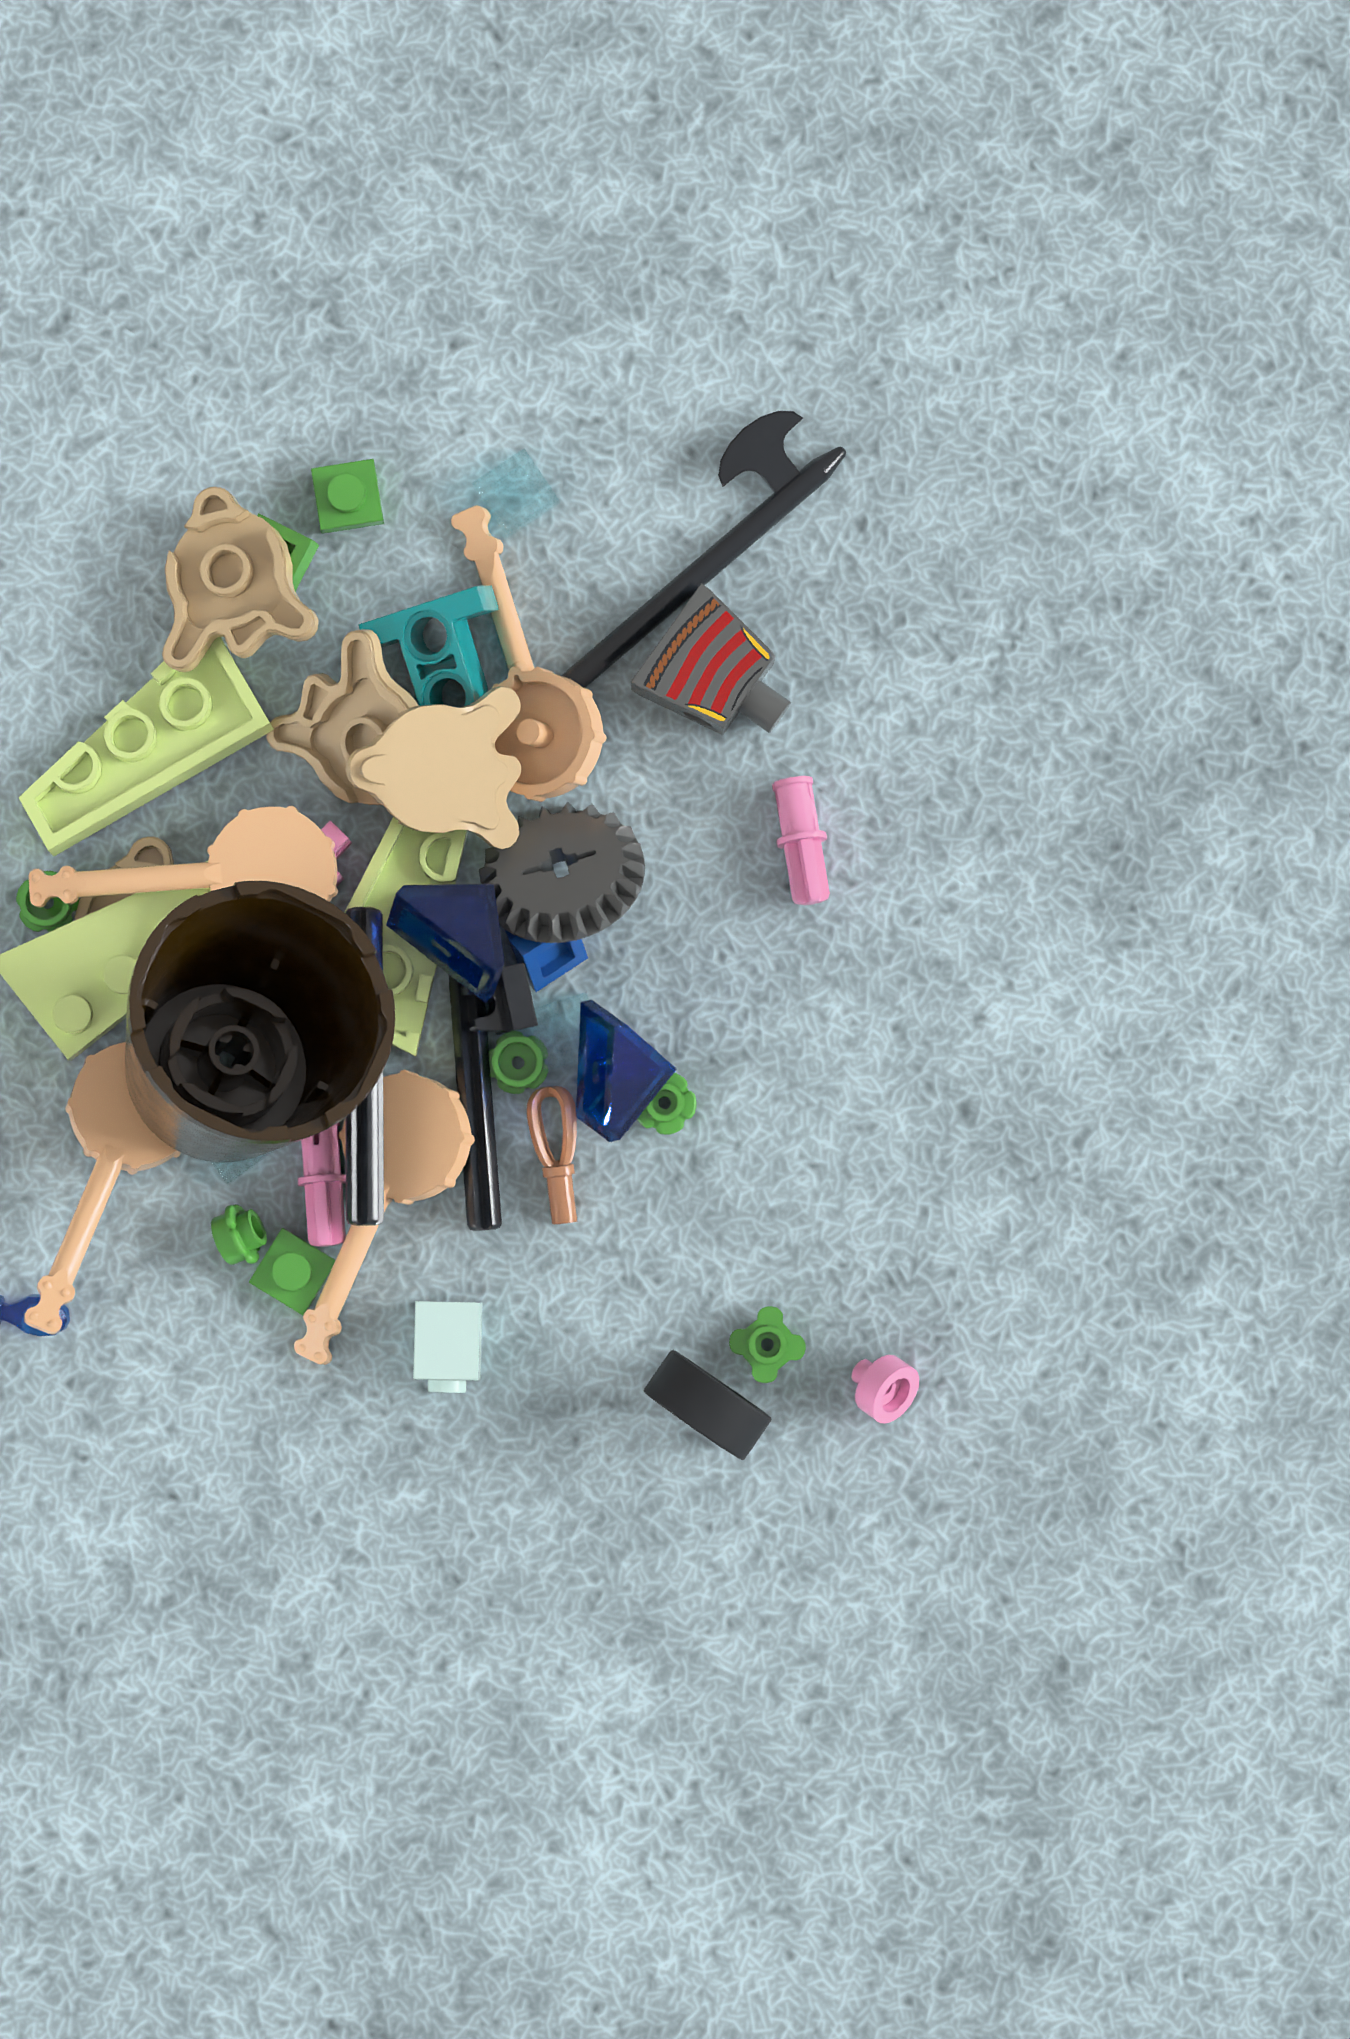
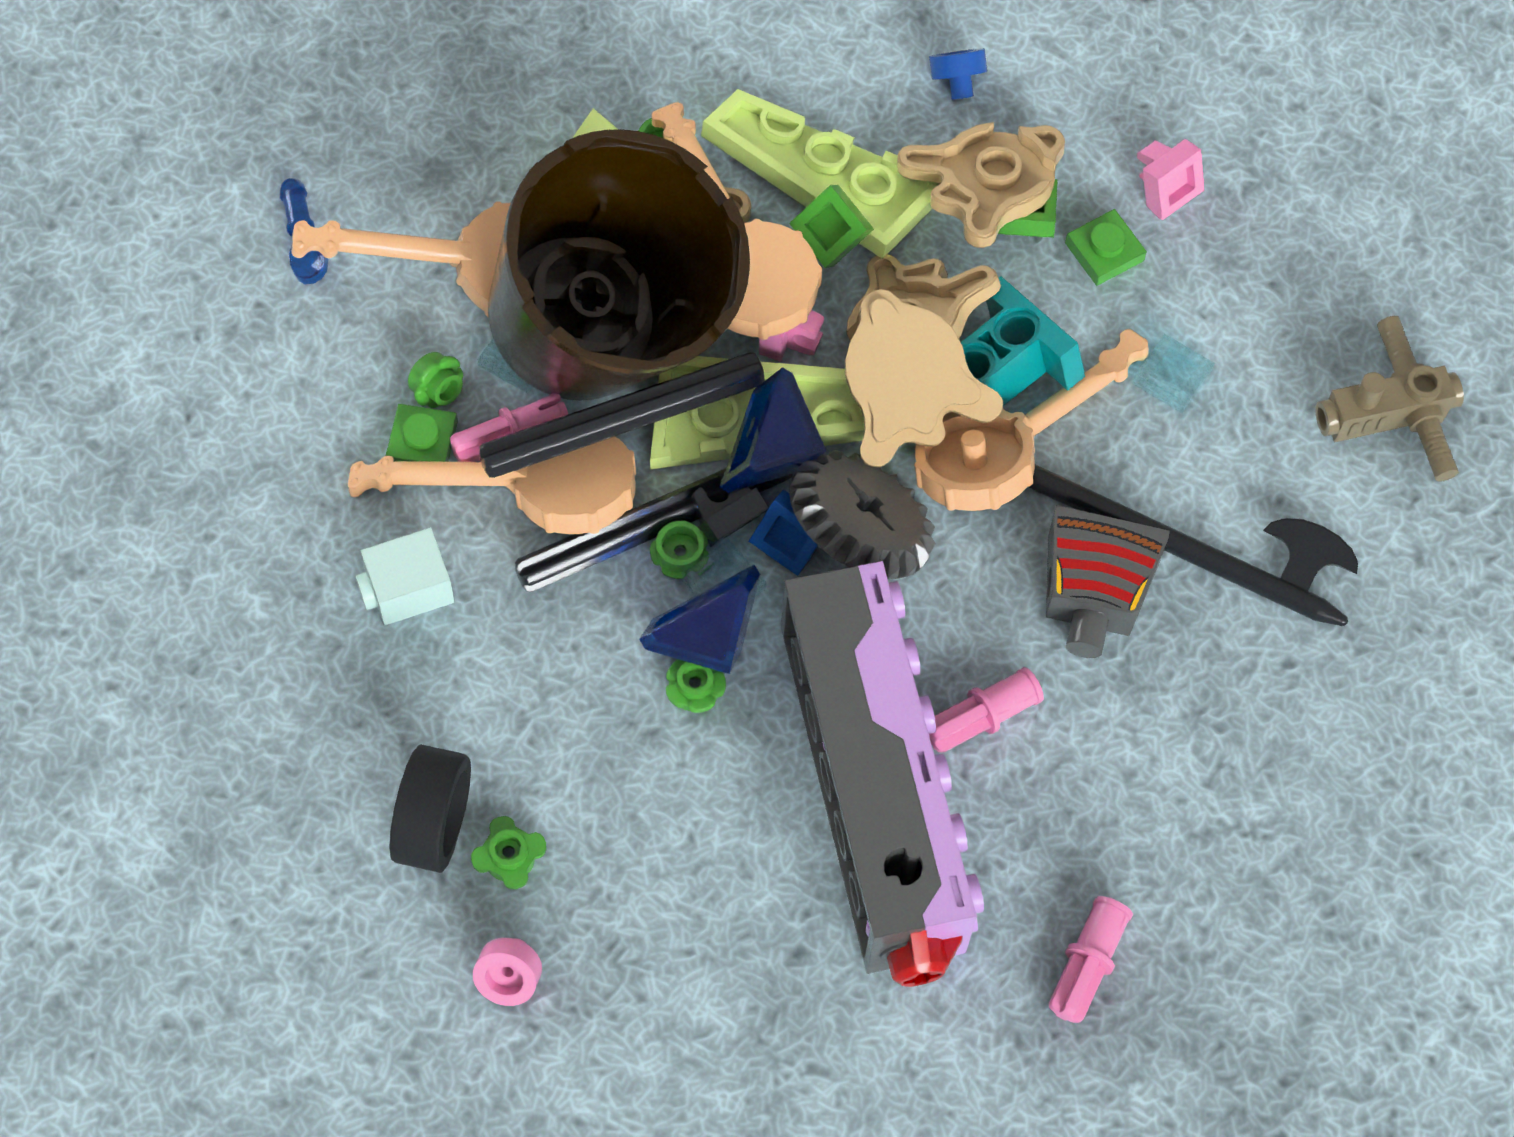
camera: 70 degrees right, 20 degrees down
nougat piece [527,1086,577,1224] -> none
none -> dark grey piece [781,561,984,987]
none -> bright green plate [789,185,874,268]
none -> blue tile [929,48,988,100]
none -> bright pink axle [1049,896,1133,1023]
none -> bright pink tile [1137,139,1204,220]
none -> dark tan piece [1315,316,1464,482]

